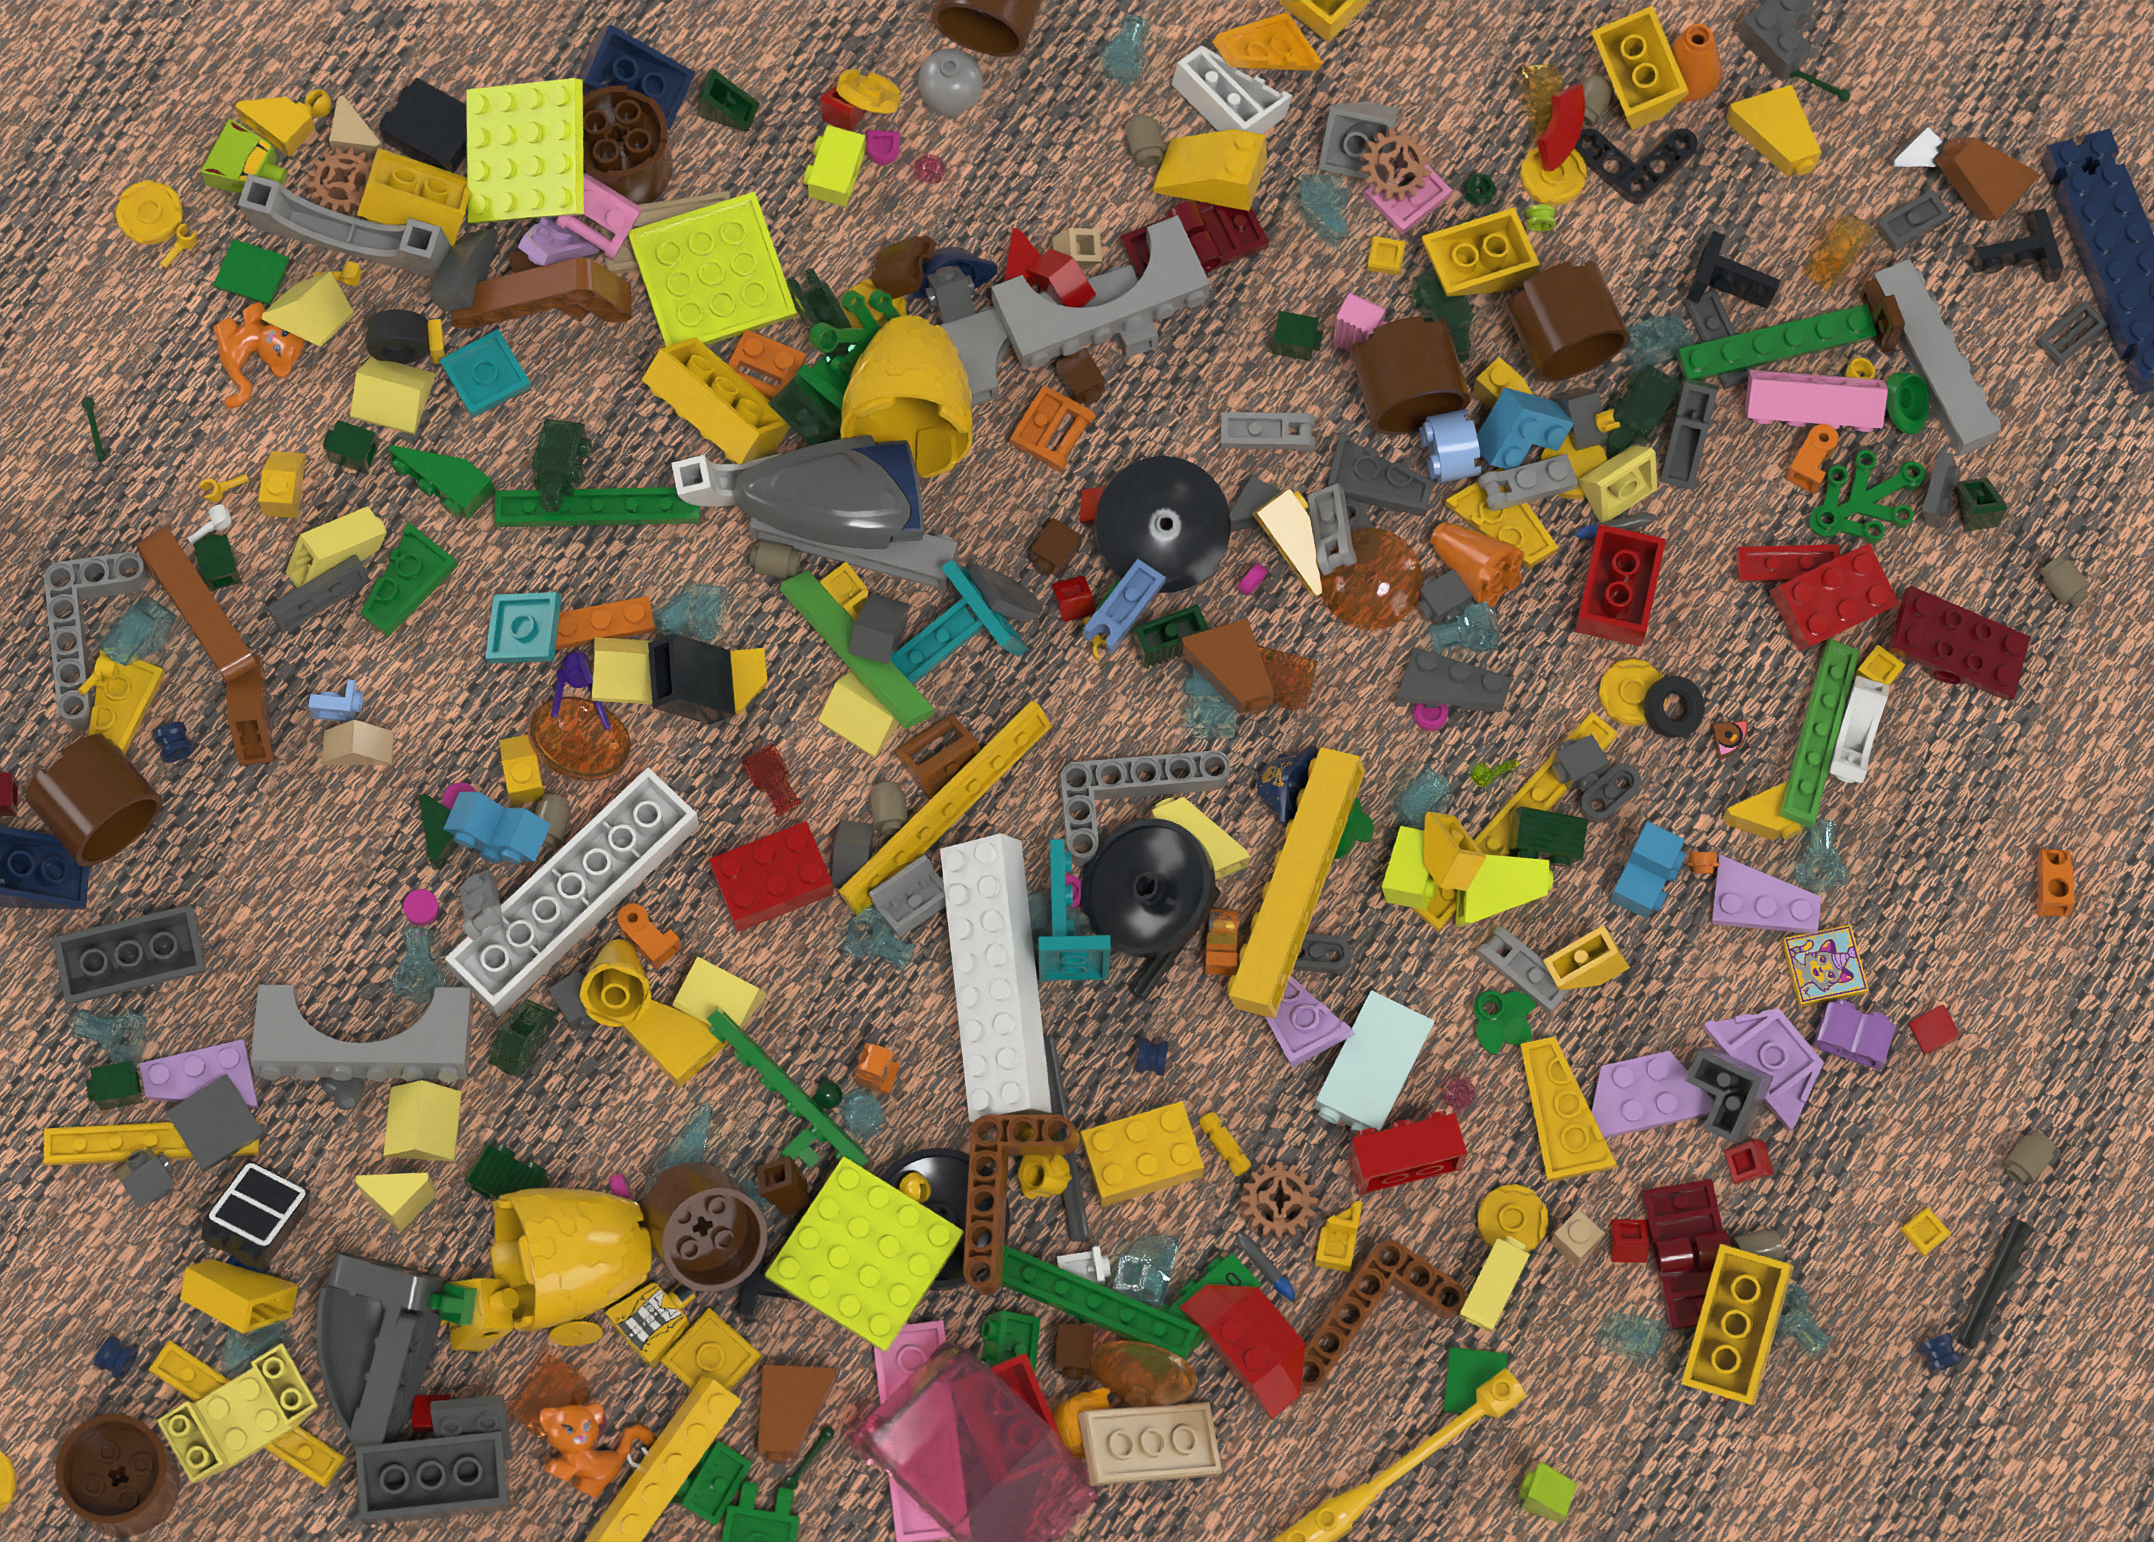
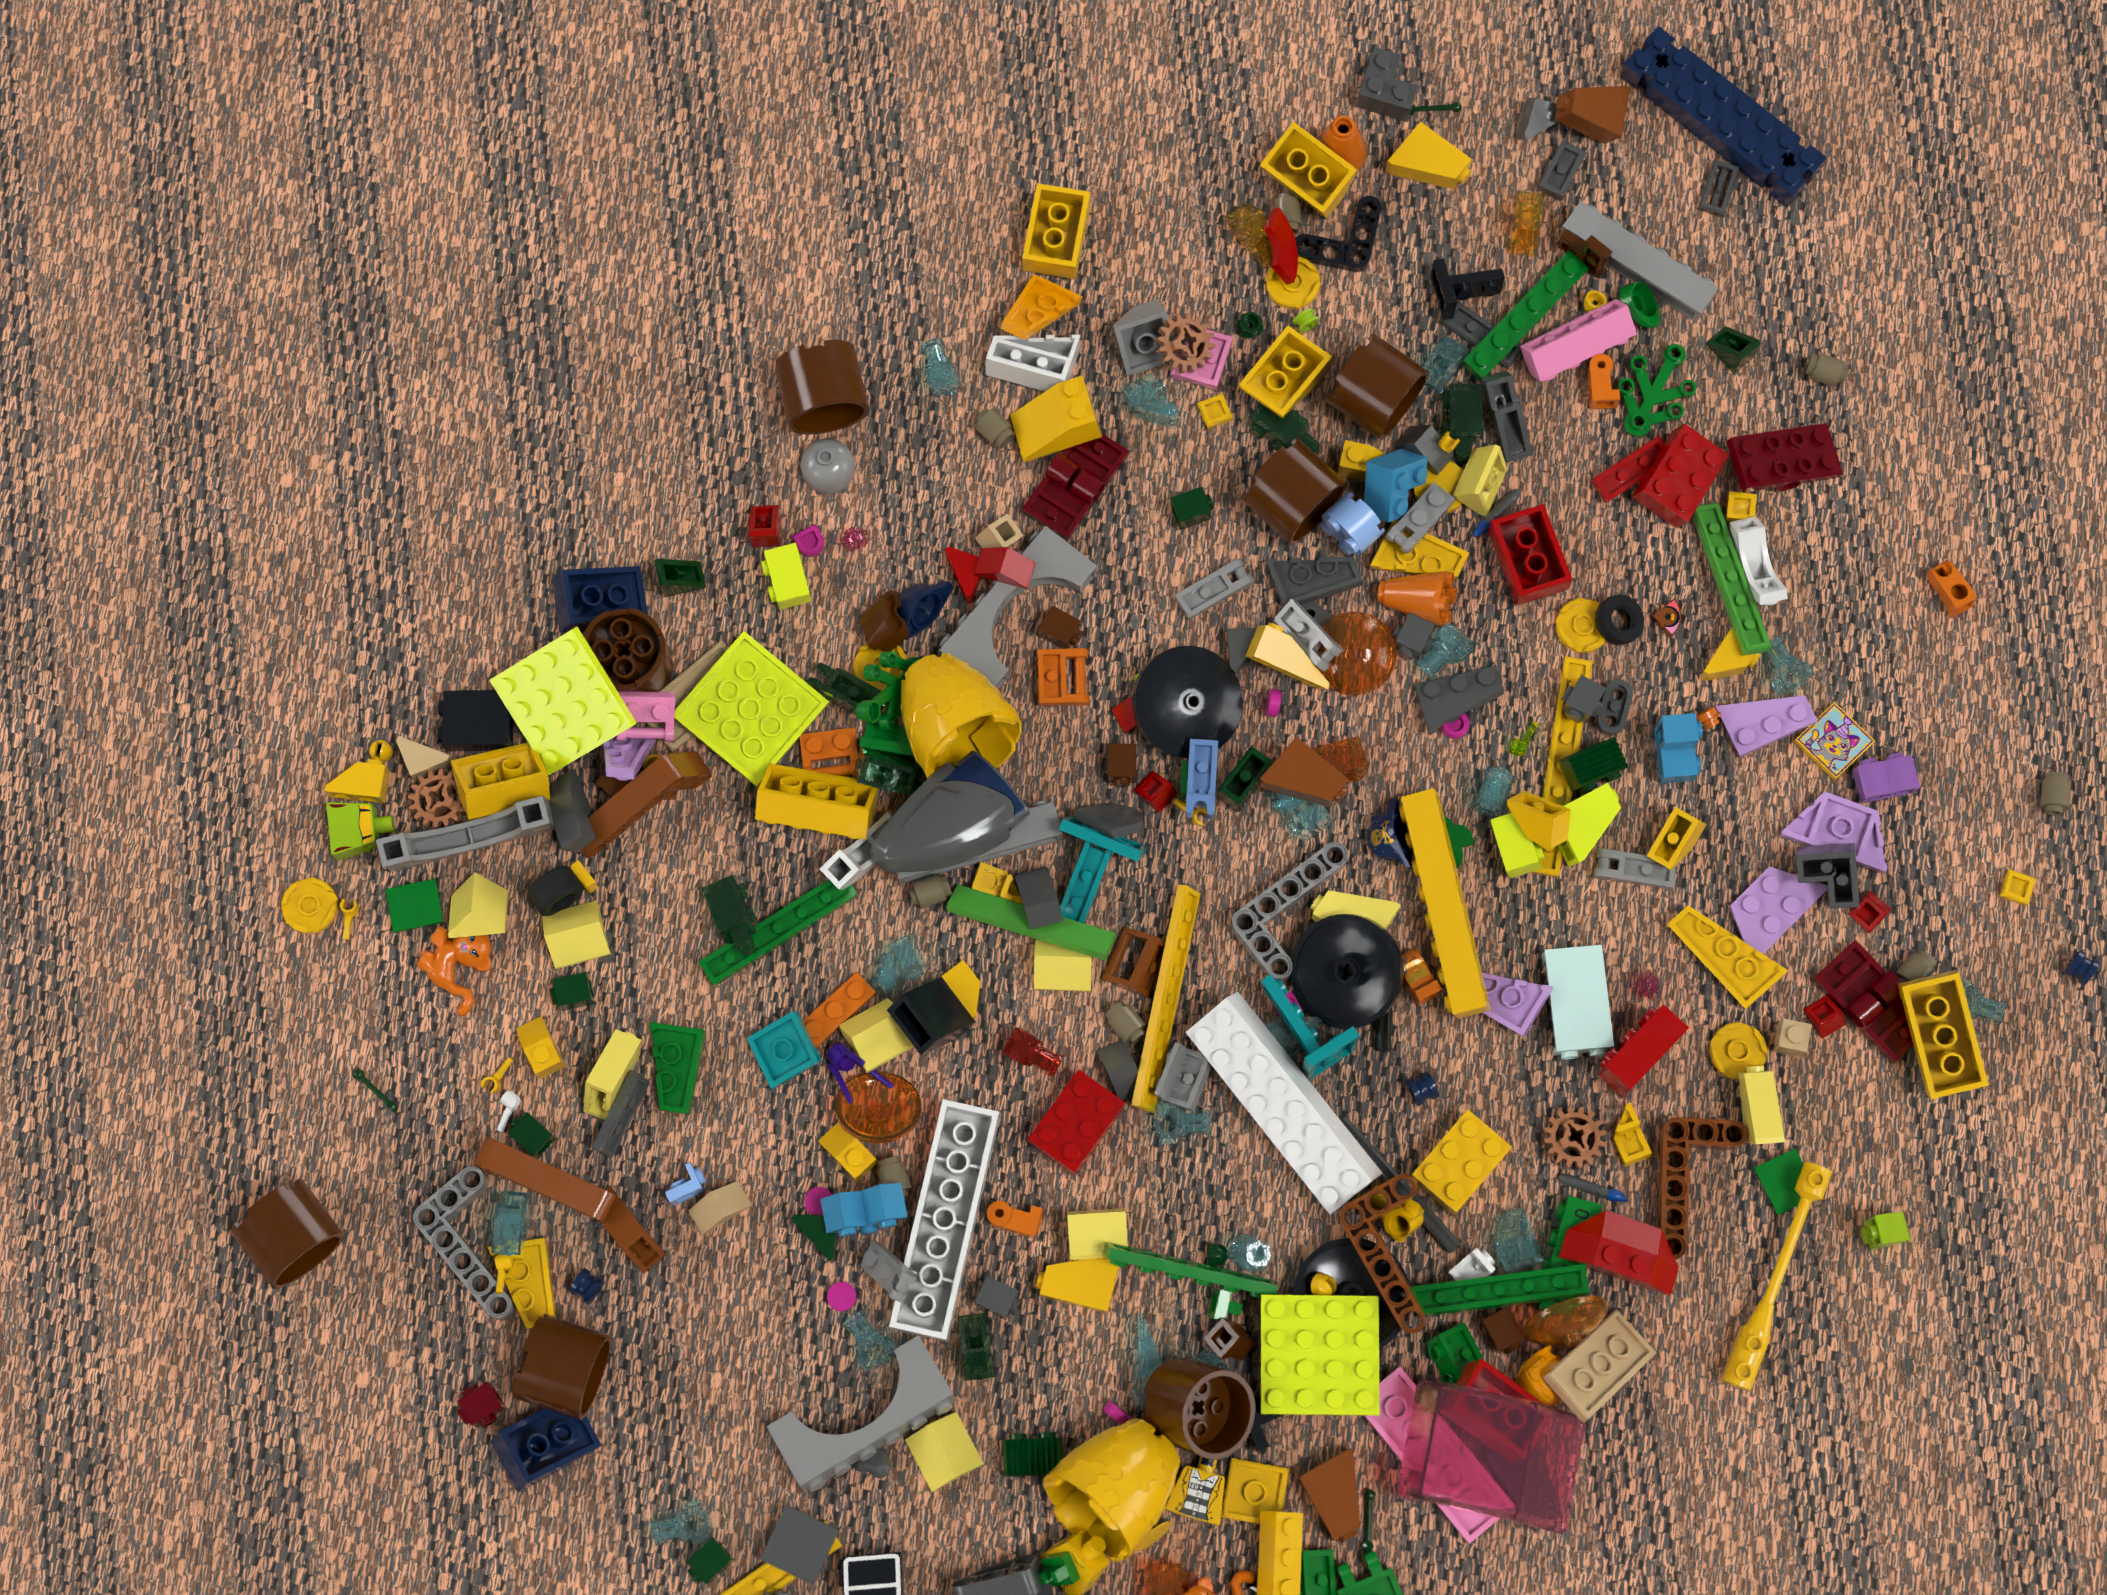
camera: 25 degrees left, 5 degrees up
dark grey slope [52,904,206,1005] -> none
lavender wing [139,1039,259,1109] -> none
yellow hand [313,261,363,286] -> none
light yellow slope [356,1173,436,1232] -> none
green slope [388,445,495,520] -> none
teal plate [439,329,532,419] -> none
yellow cone [580,939,651,1027] -> none
yellow tile [836,69,902,114] -> none
orange leg [855,1043,900,1096] -> none
dark grey brick [924,265,976,324] -> none
light grey arch [991,216,1210,369] -> none
yellow axle [1199,1112,1251,1177] -> none
dark grey plate [1293,933,1351,973] -> none
bright pink brick [1333,293,1389,352] -> none
green plate [1473,990,1536,1055] -> none
clear light blue slope [1594,1311,1668,1366] -> none
red slope [1908,1004,1959,1055] -> none
dark grey plate [1922,451,1961,528] -> none
pearl dark grey axle [1957,1219,2031,1350] -> none
black bracket [1970,208,2064,284] -> none

